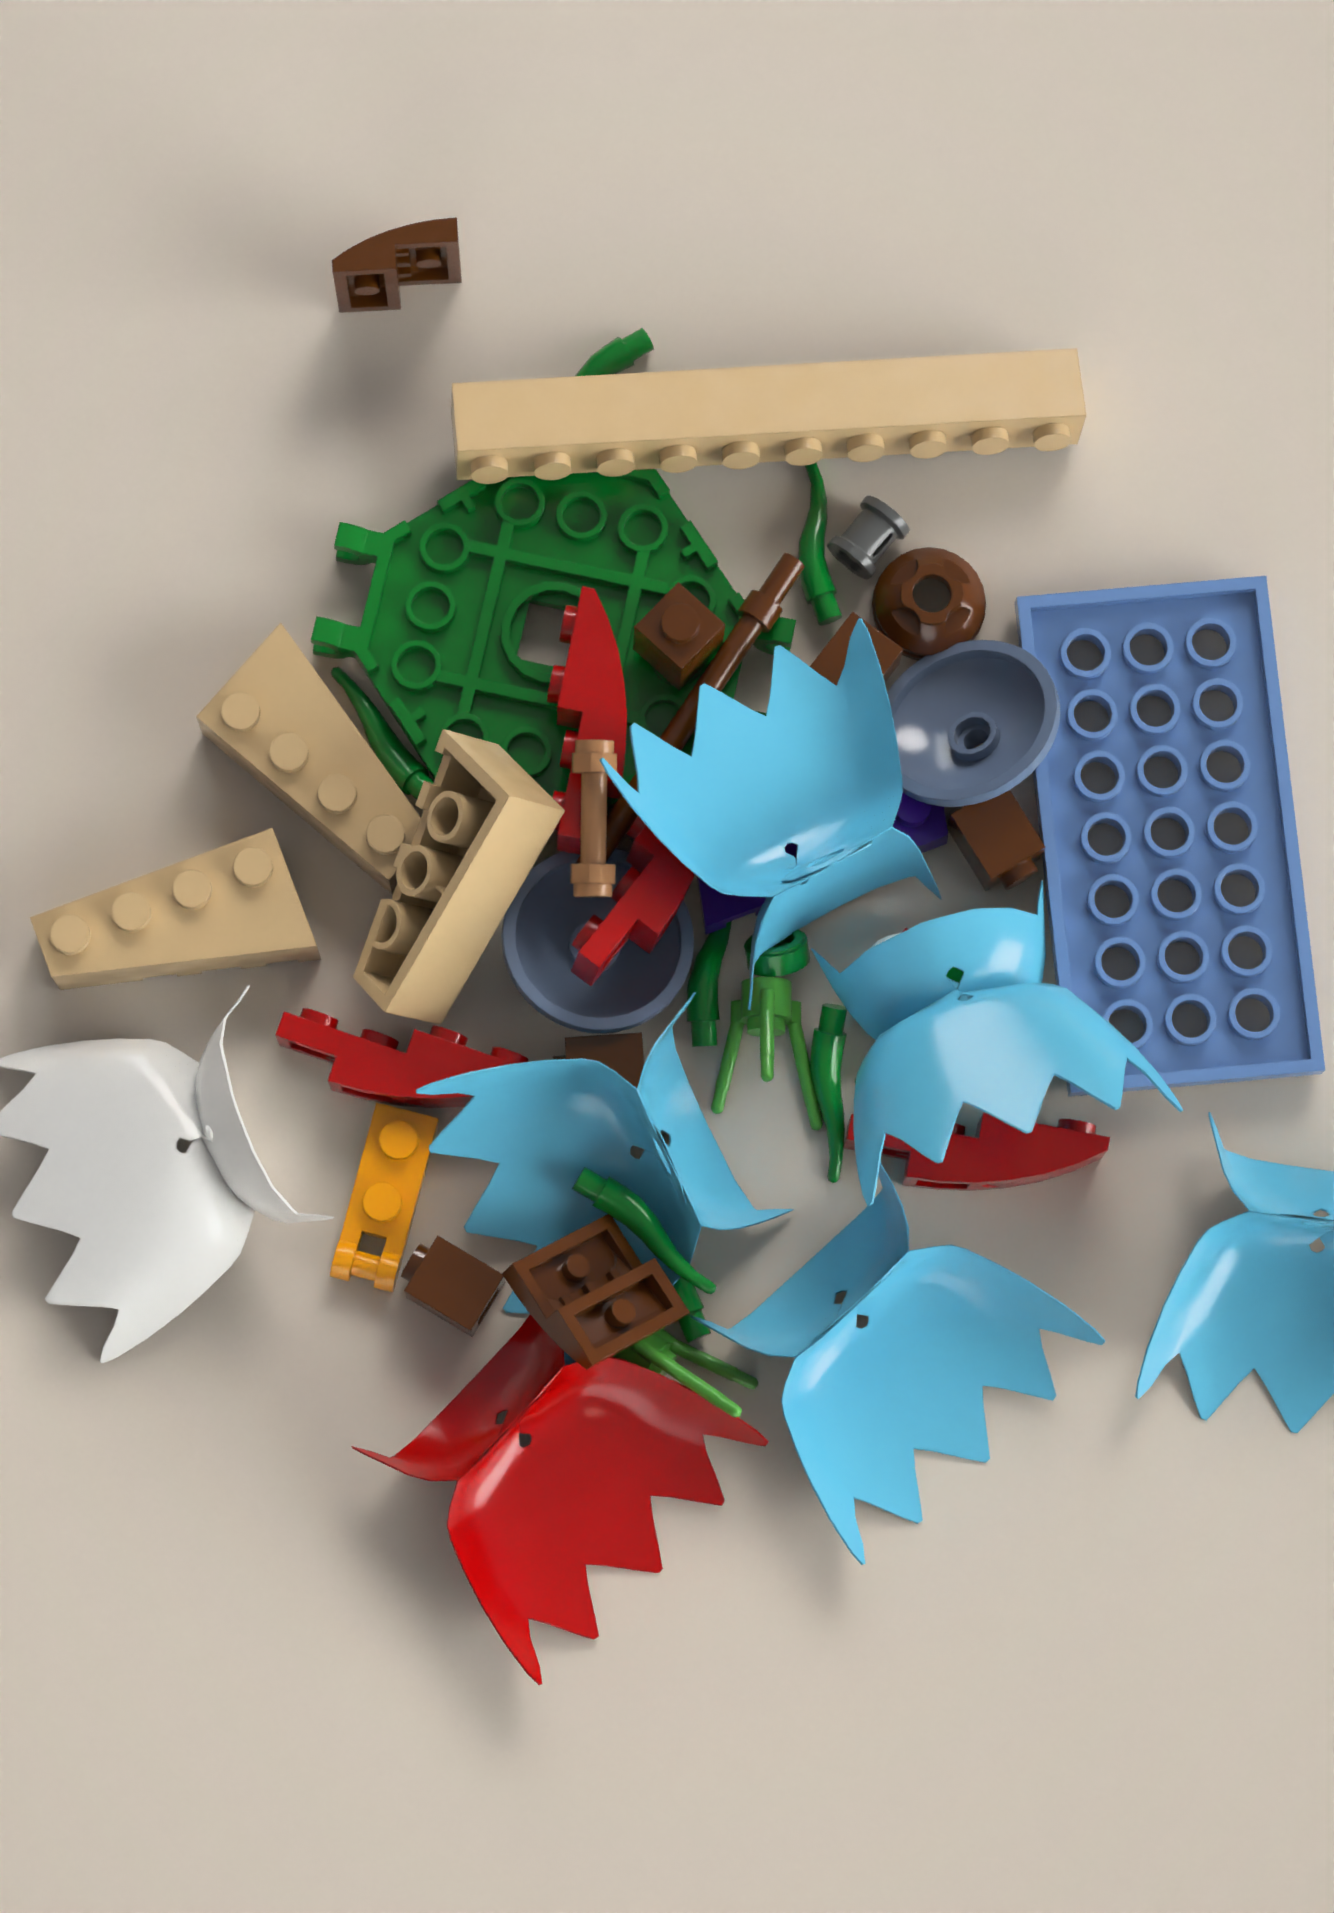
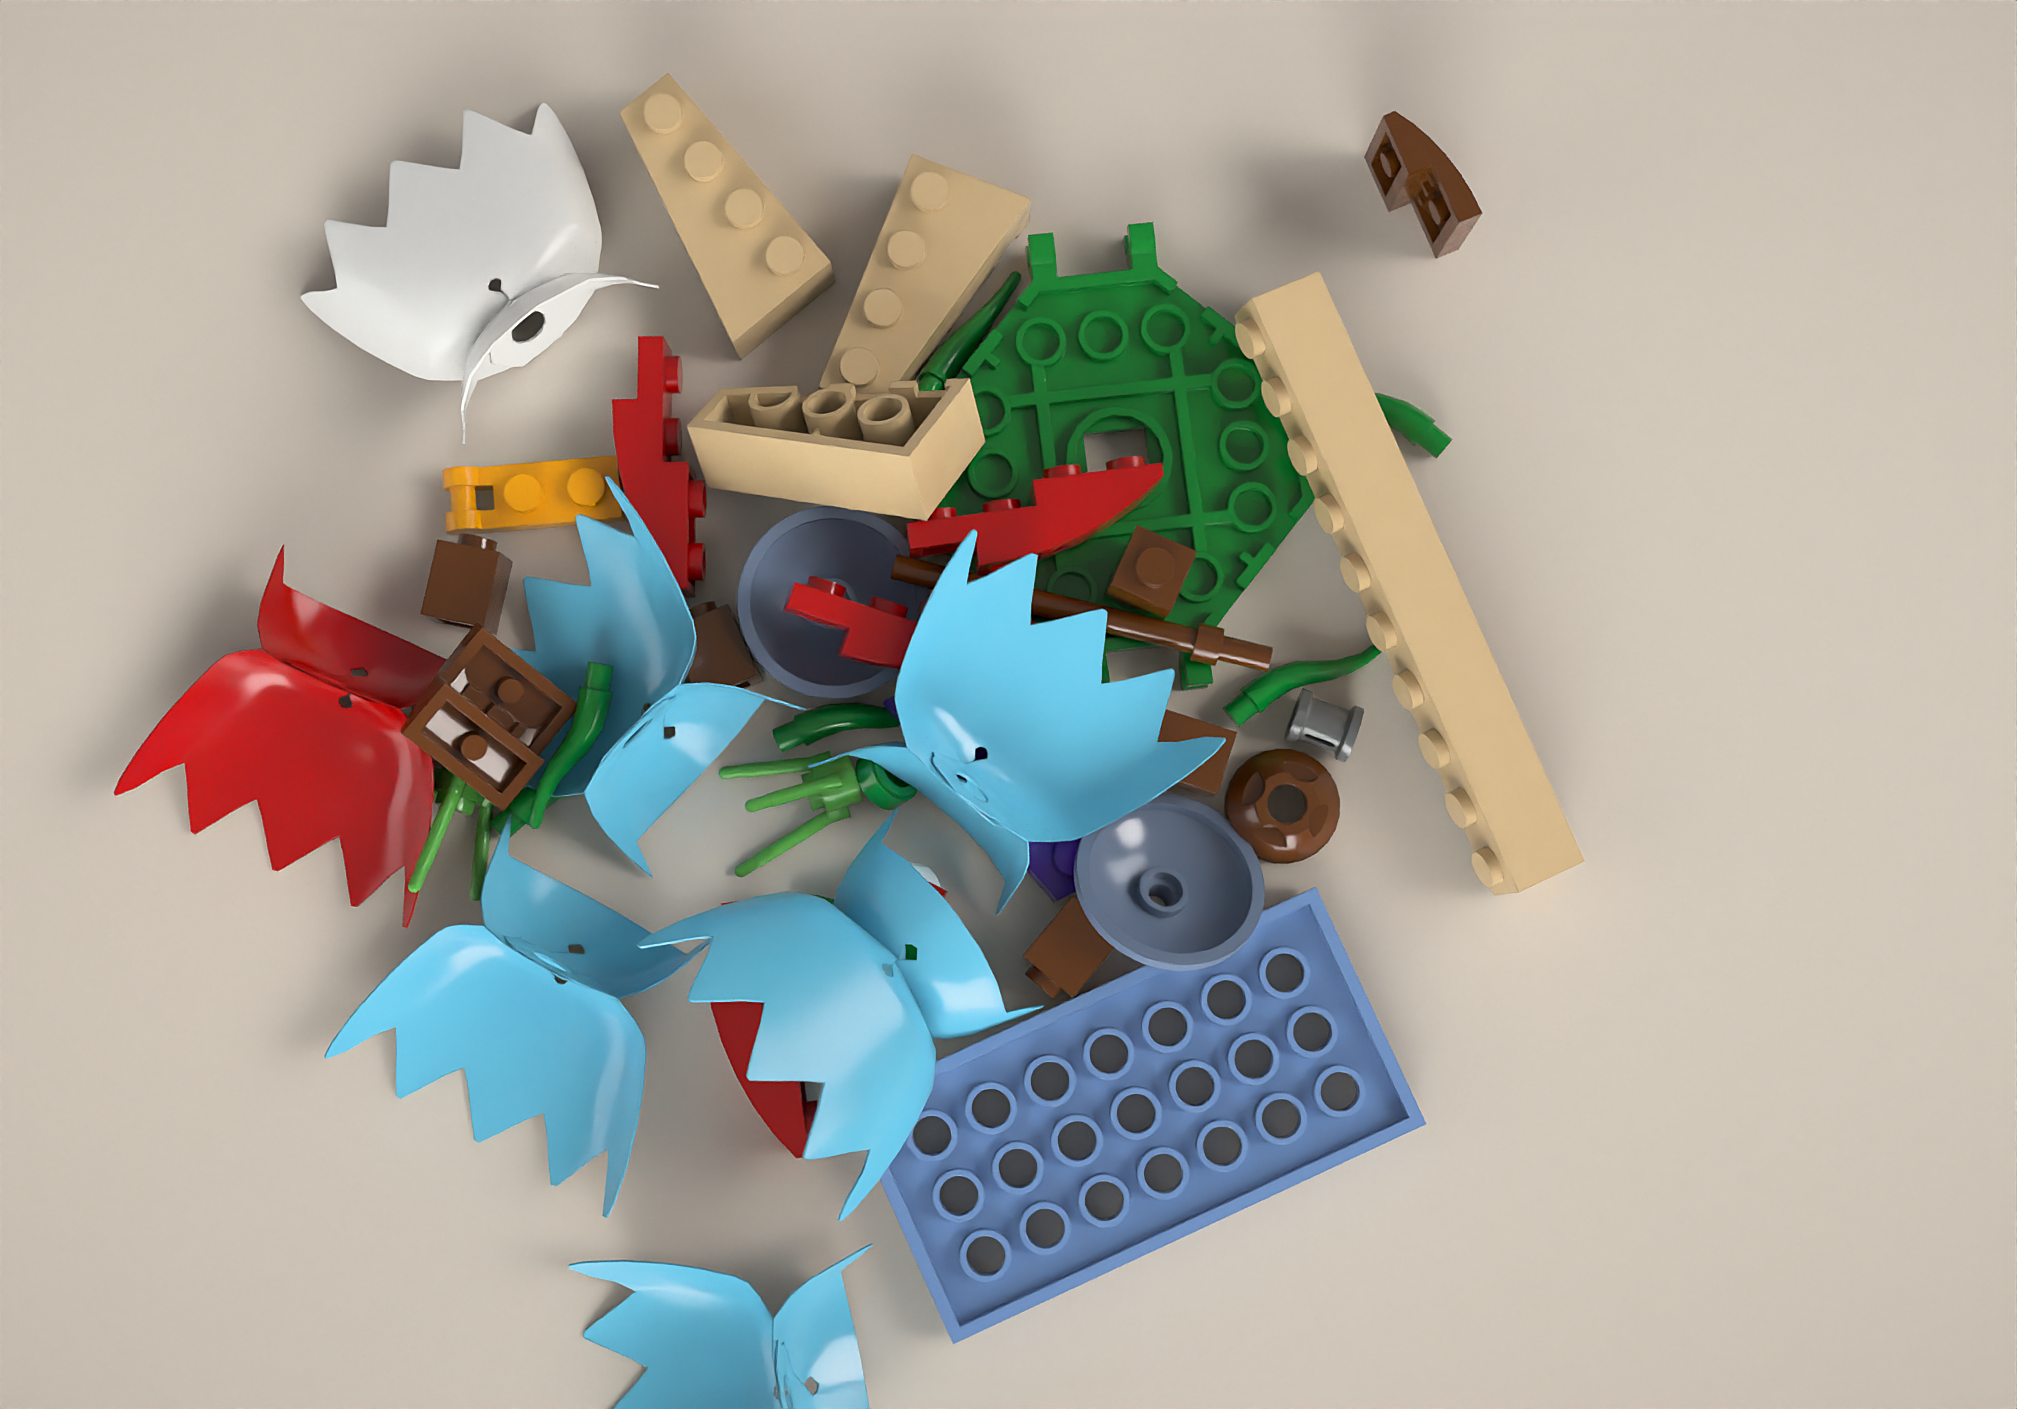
camera: 75 degrees right, 5 degrees up
medium nougat bar [570,740,617,898] -> none
green animal [810,1003,847,1183] -> none

